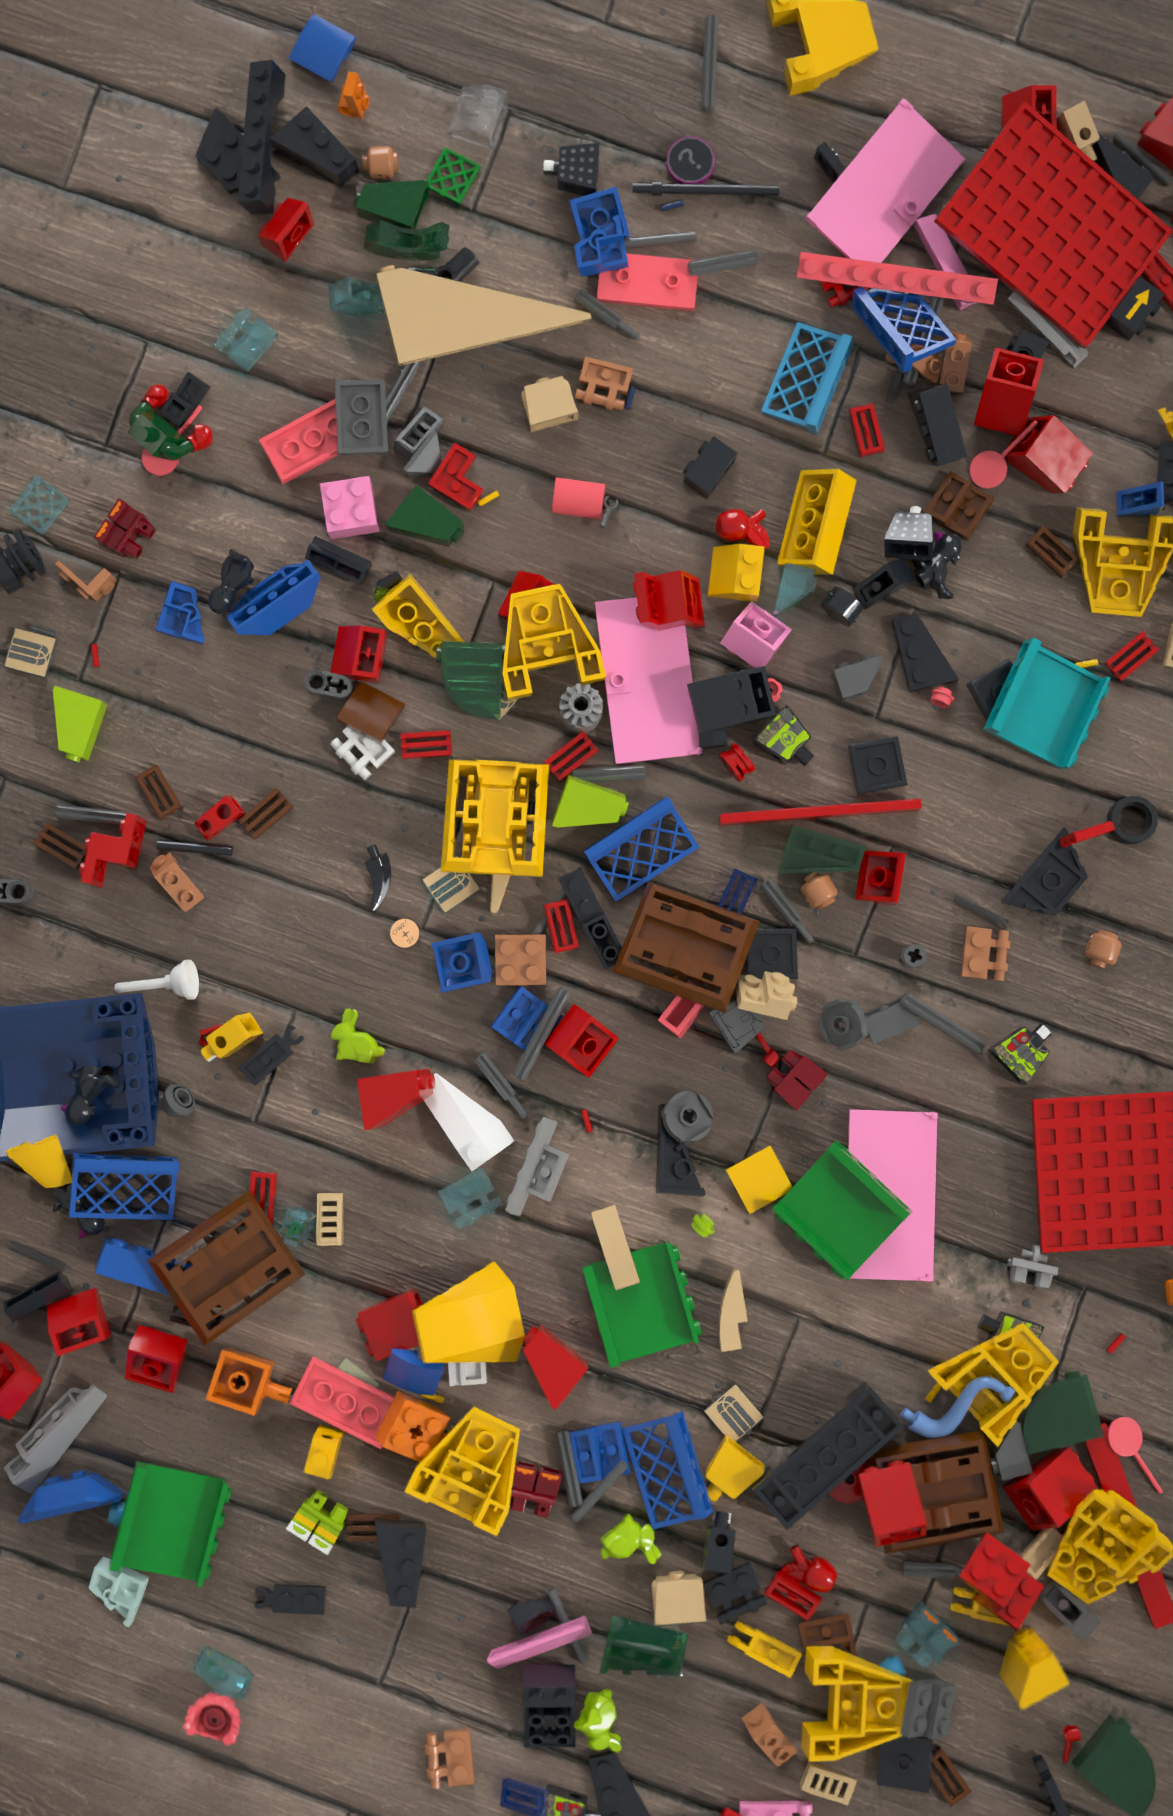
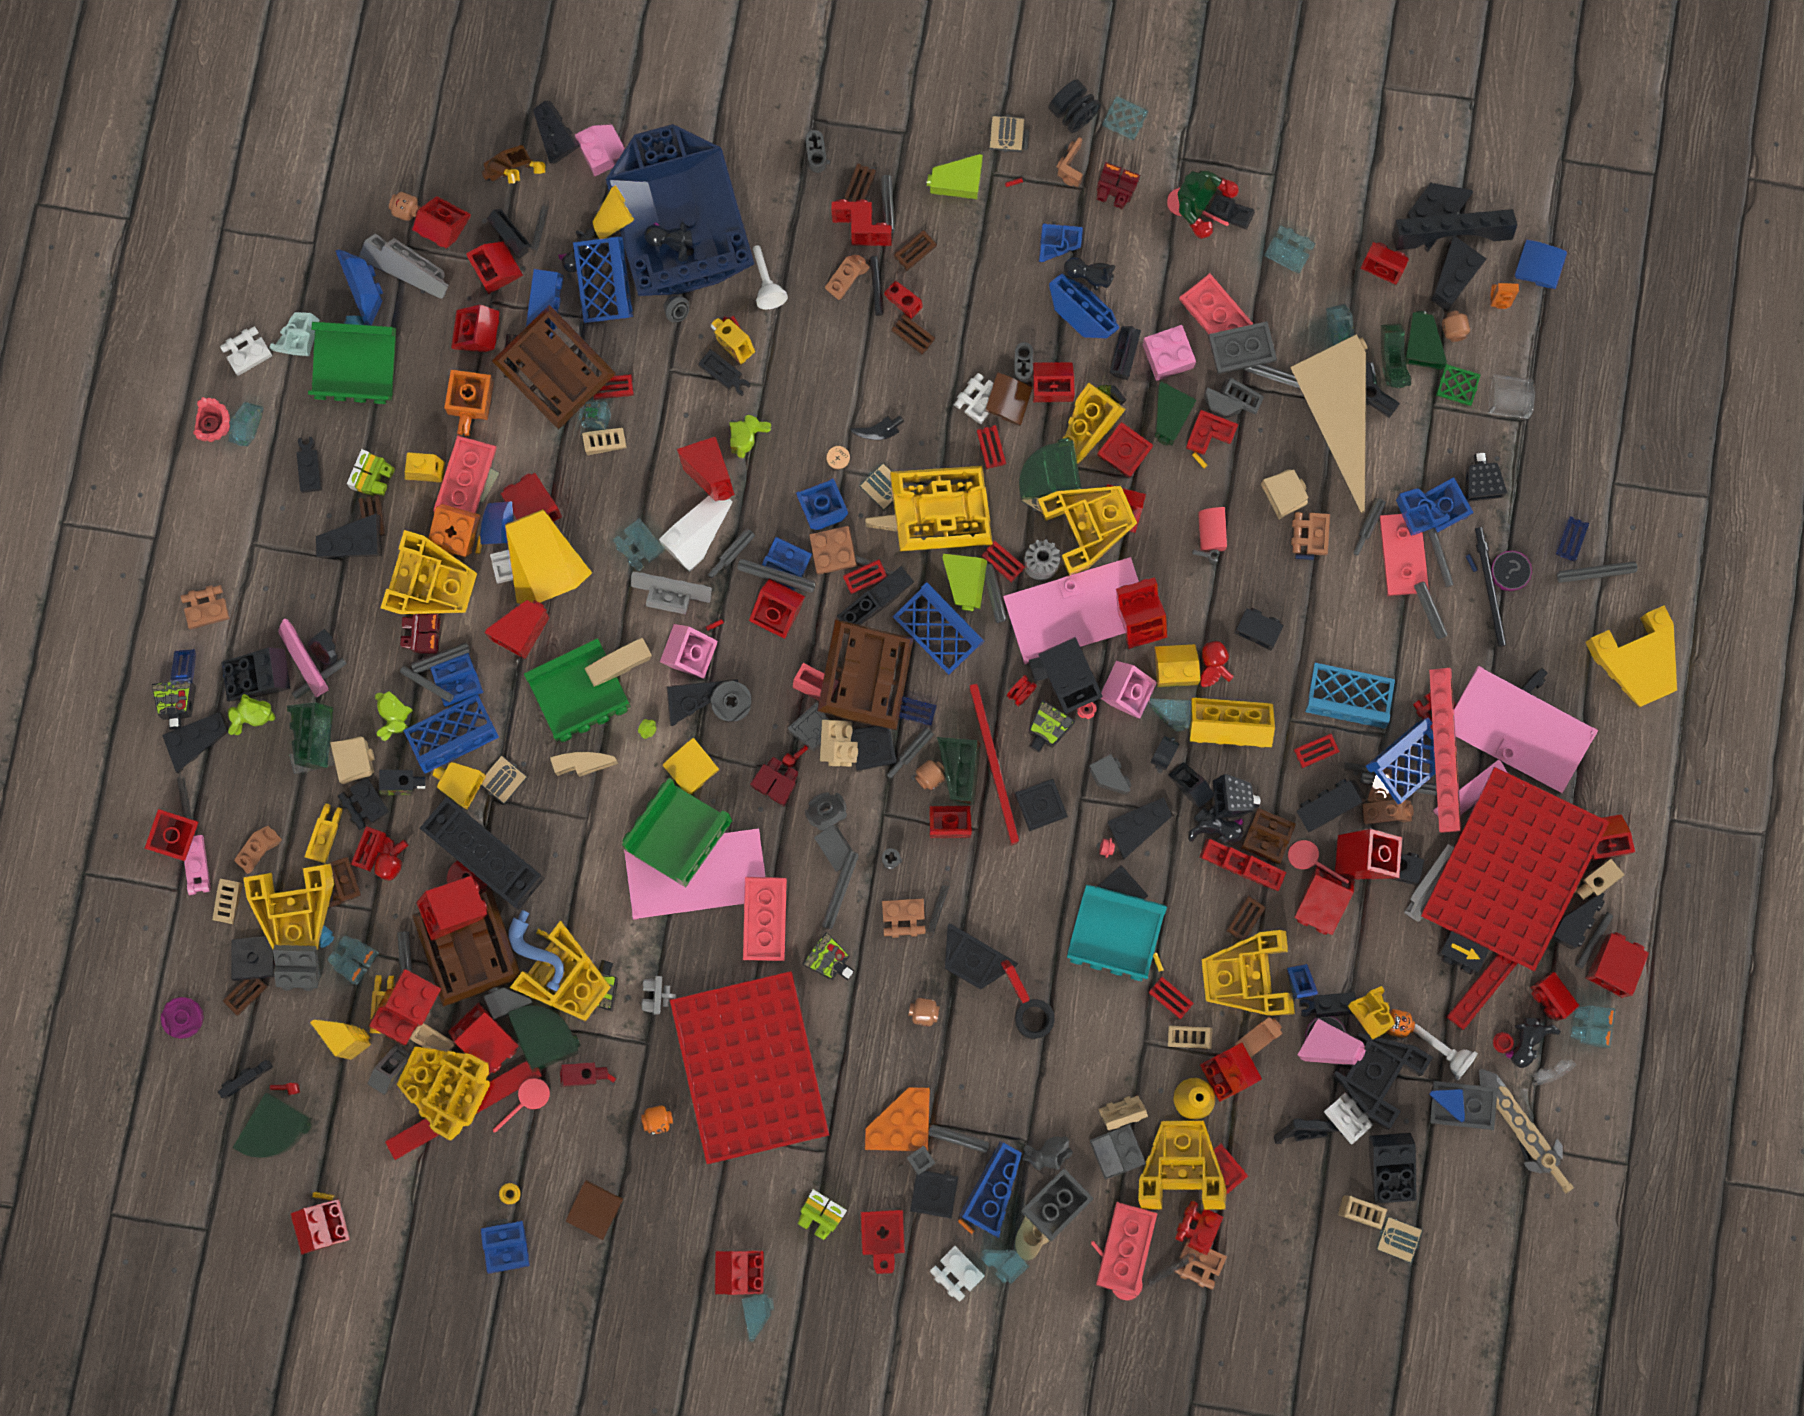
camera: 80 degrees right, 5 degrees down
none -> white plate [220,326,273,376]
none -> dark red torso [560,1063,608,1088]
none -> bright pink slope [660,624,718,679]
none -> coral plate [743,877,787,961]
none -> red plate [1097,422,1154,479]
none -> red slope [1199,839,1286,891]
none -> clear blue tile [1556,516,1589,562]

